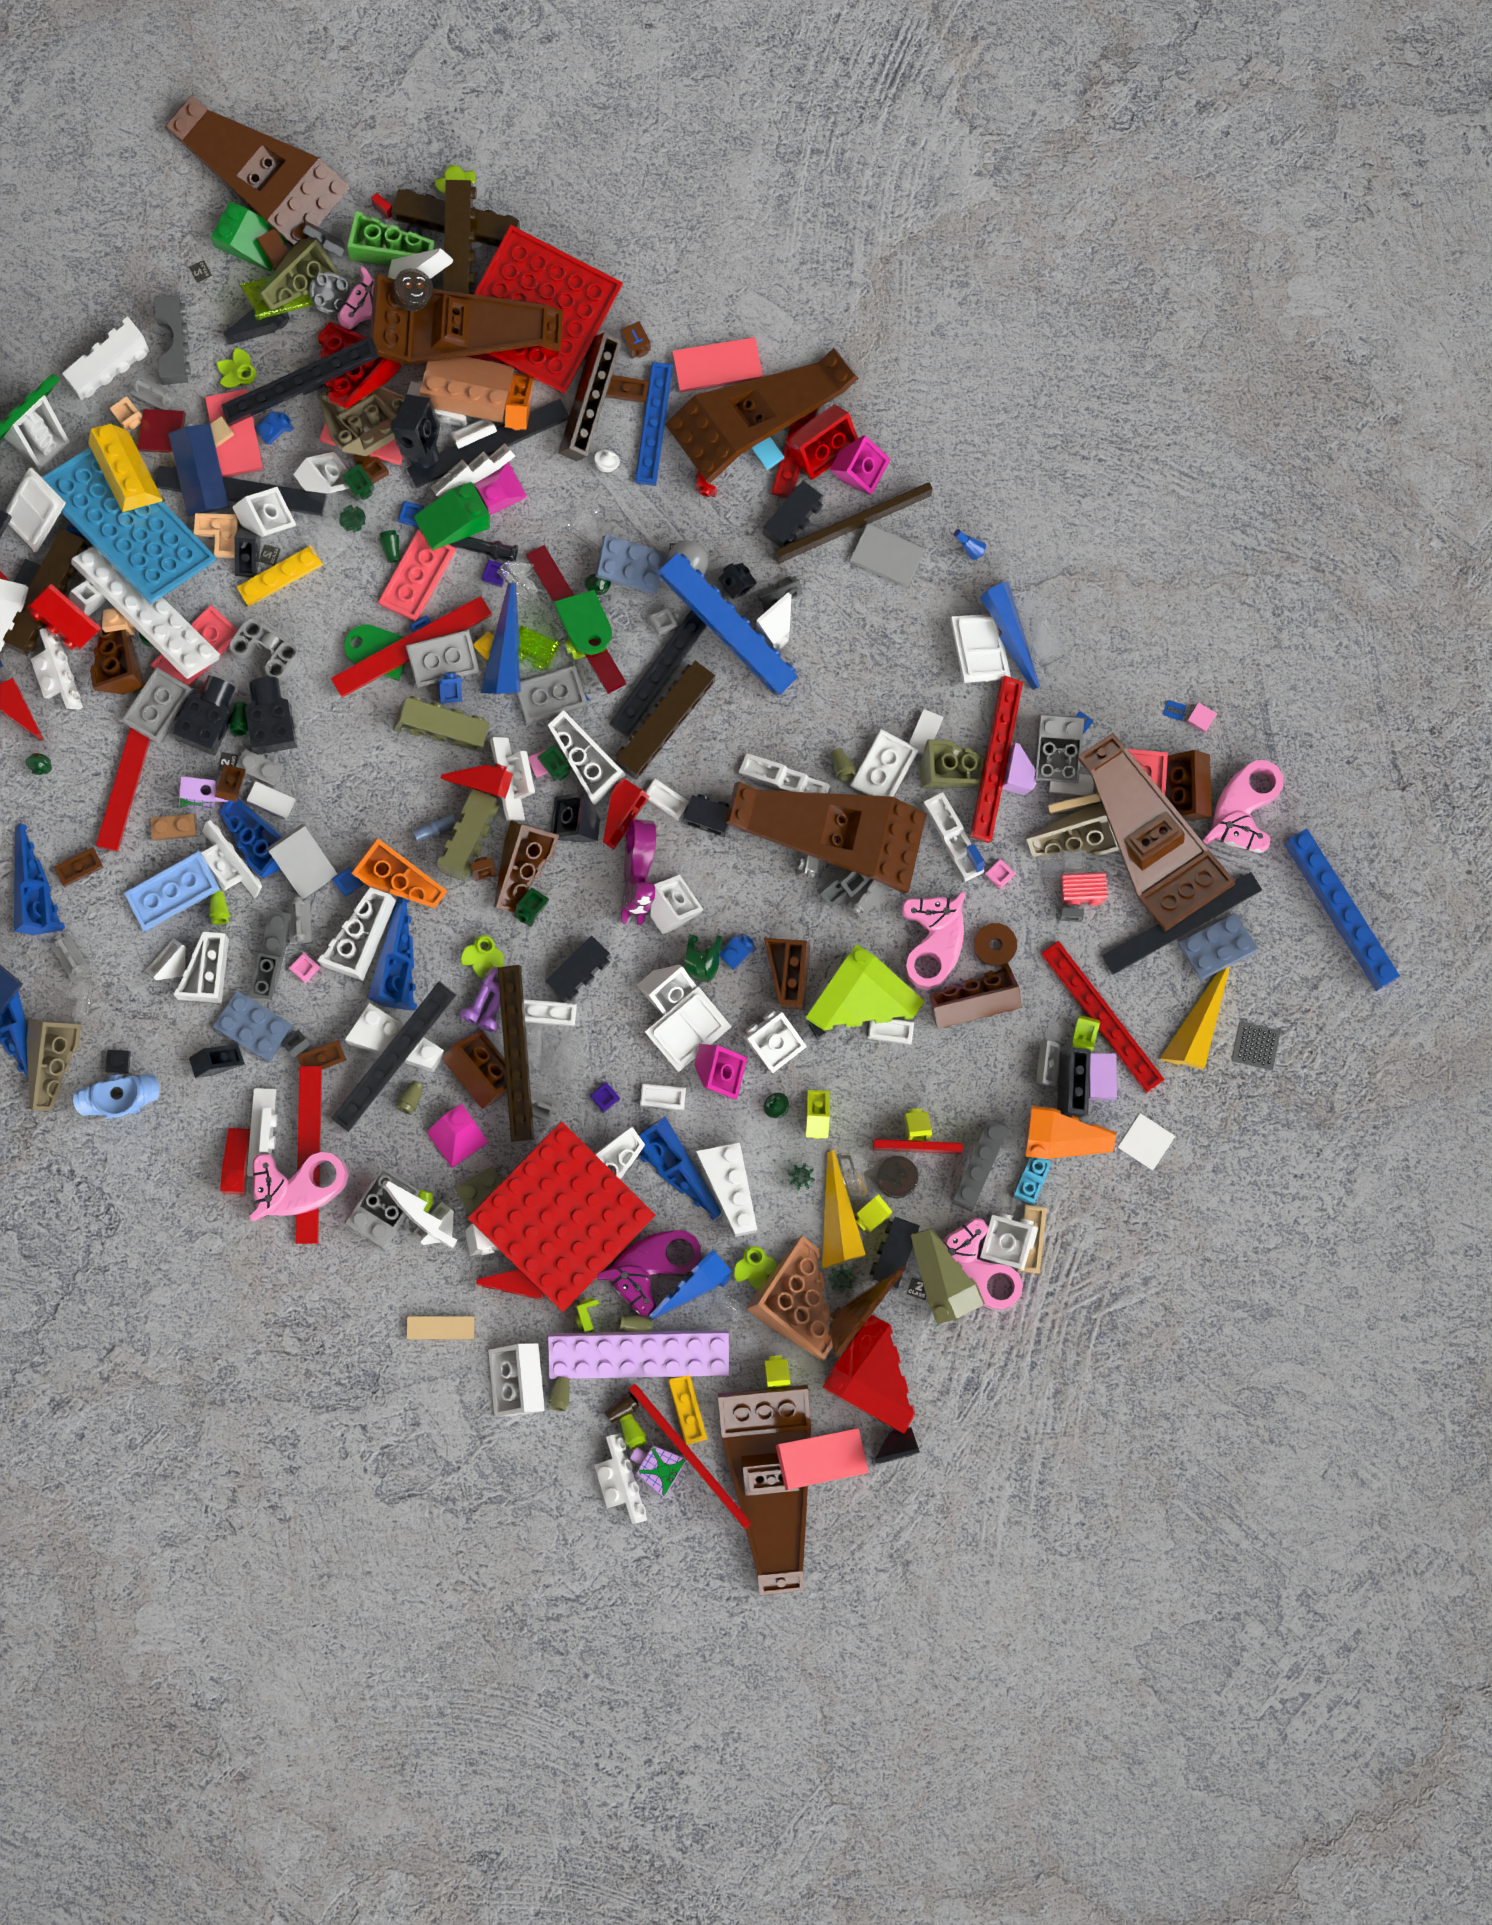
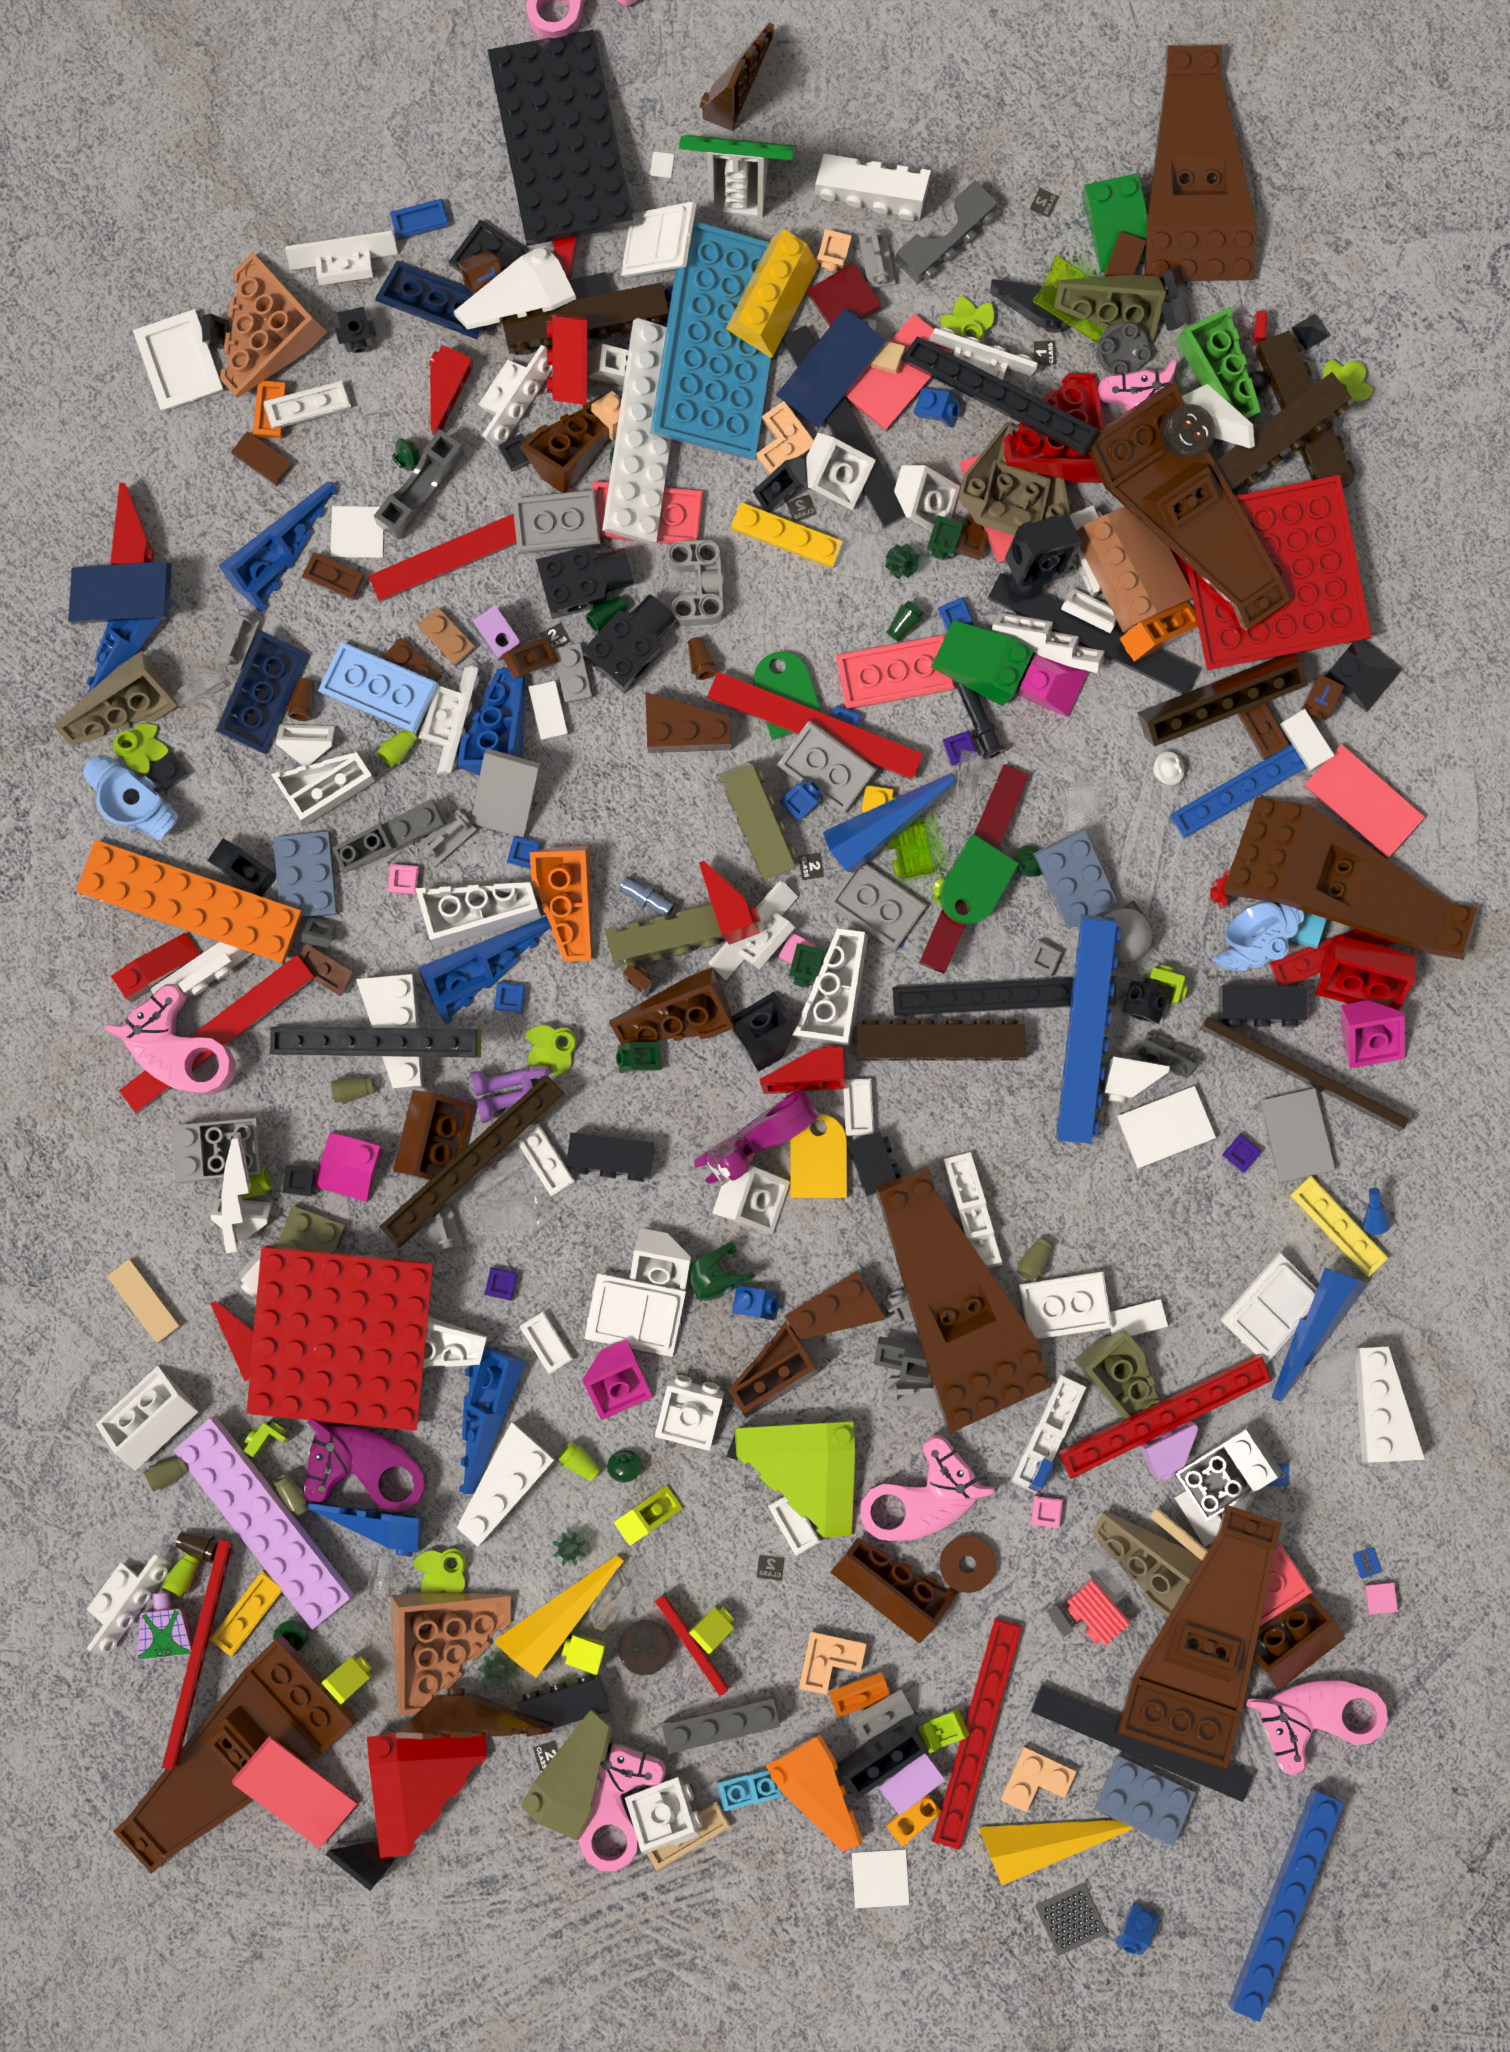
camera: 55 degrees right, 5 degrees up
none -> orange plate [76,840,303,964]
none -> lime plate [113,723,169,774]
none -> dark blue slope [215,630,309,754]
none -> dark green hat [273,1620,309,1651]
none -> black plate [282,1165,316,1197]
none -> reddish brown cone [287,678,314,721]
none -> white sticker [331,506,383,558]
none -> dark grey arch [374,429,464,540]
none -> reddish brown plate [382,637,442,682]
none -> blue tile [494,982,526,1014]
none -> black plate [498,433,530,472]
none -> lime cone [557,1441,601,1482]
none -> reddish brown wedge [645,692,731,753]
none -> reddish brown cone [687,637,718,680]
none -> clear smoke sticker [756,1555,785,1581]
none -> reddish brown wedge [784,1271,886,1341]
none -> yellow tile [790,1114,847,1198]
none -> clear smoke sticker [798,853,824,880]
none -> light nougat plate [799,1631,866,1695]
none -> orange plate [829,1672,890,1718]
none -> light orange leg [884,1794,941,1846]
none -> white bracket [928,328,1038,380]
none -> light nougat plate [1000,1746,1076,1812]
none -> clear smoke sticker [1034,341,1056,365]
none -> blue bracket [1115,1903,1159,1955]
none -> white tile [1116,1086,1216,1169]
none -> lime bracket [1148,965,1188,1006]
none -> light blue piece [1211,902,1304,971]
none -> dark purple tile [1221,1134,1262,1173]
none -> white tile [1280,709,1334,771]
none -> light yellow tile [1289,1176,1389,1278]
none -> black slope [1291,313,1329,351]
none -> black slope [1325,640,1402,712]
none -> white wedge [1354,1347,1425,1463]

